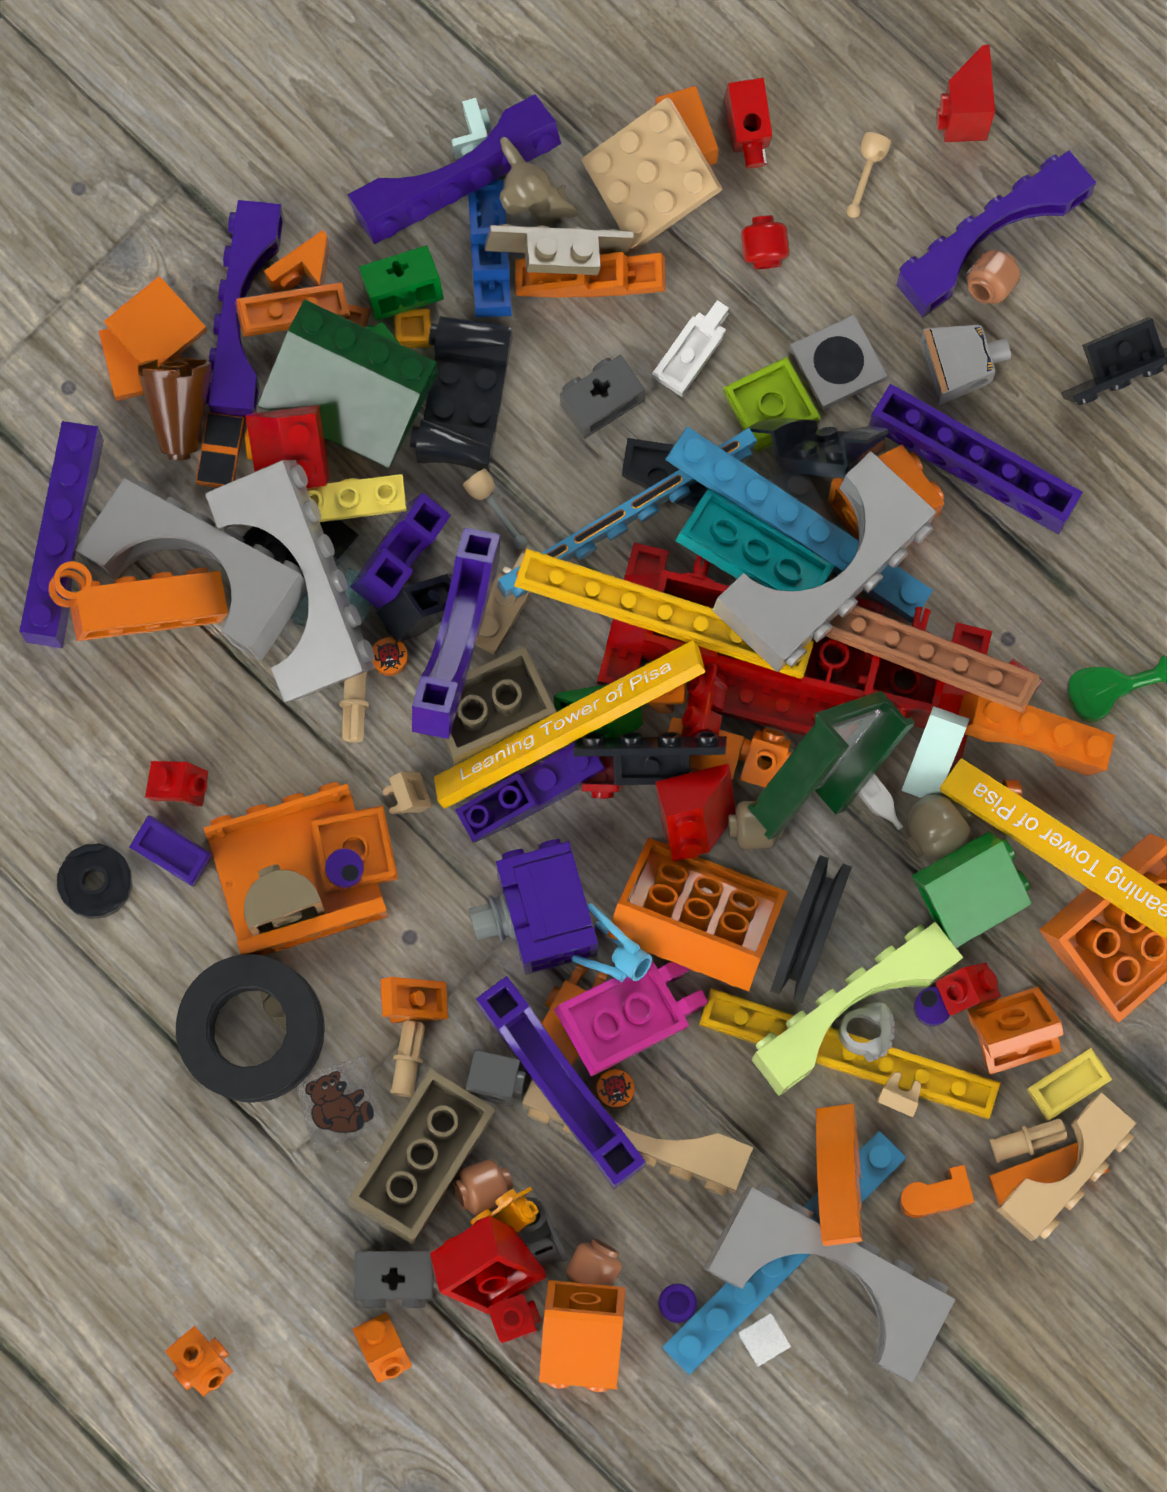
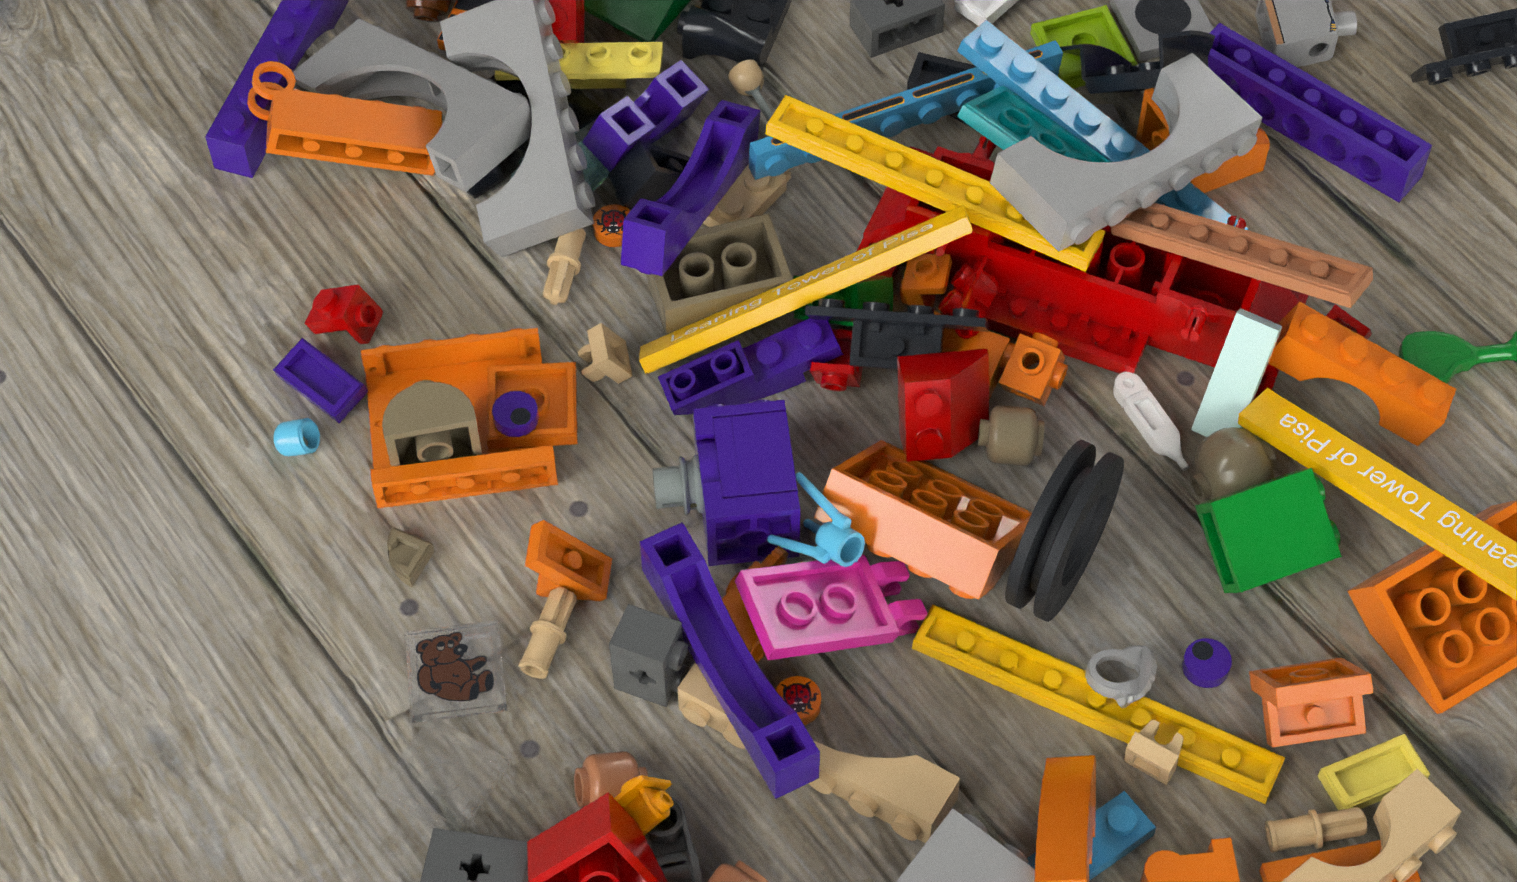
camera: 10 degrees right, 20 degrees down
black tile [57,843,133,919] -> none
black tyre [176,954,325,1103] -> none
dark tan brick [348,1068,496,1246] -> none
dark green piece [747,691,915,840] -> none
yellowish green arch [752,922,963,1096] -> none
red bracket [936,962,1002,1015] -> none
none -> medium azure piece [273,418,320,456]

